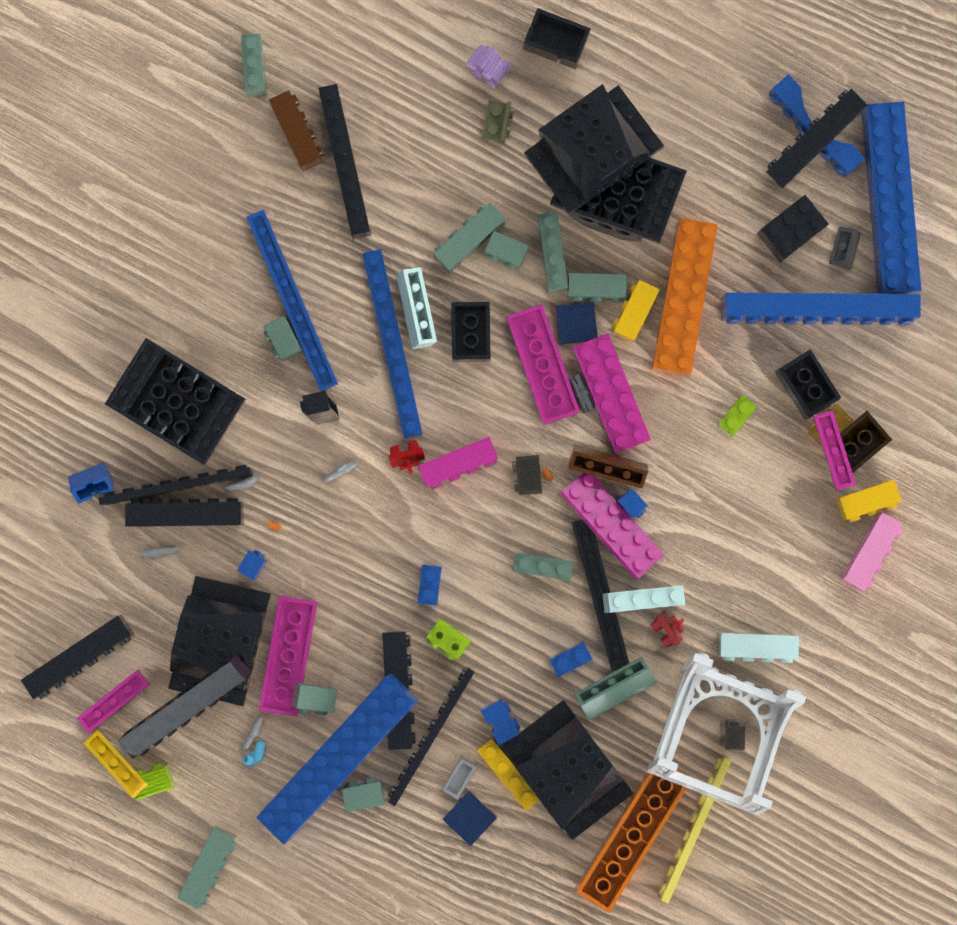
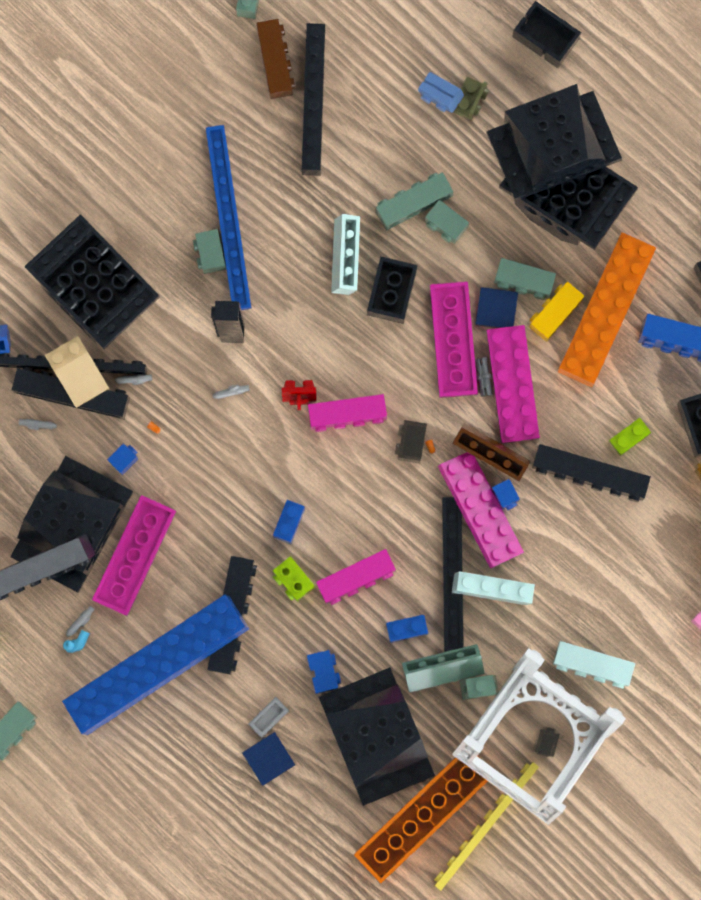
camera: 15 degrees right, 5 degrees down
sand green brick [291,682,337,715] -> none
sand green brick [342,777,385,812] -> none
blue plate [362,249,423,439] -> none
black plate [388,667,475,806] -> none
lavender brick [466,44,511,88] -> none
yellow plate [477,738,539,811] -> none
sand green brick [513,553,573,581] -> none
sand green brick [538,212,568,293] -> none
red hips [650,610,685,648] -> none
none -> tan slope [45,336,110,408]
none -> dark pink brick [316,549,396,606]
none -> medium blue brick [418,72,464,113]
none -> sand green torso [460,675,499,700]
none -> black brick [532,444,651,502]

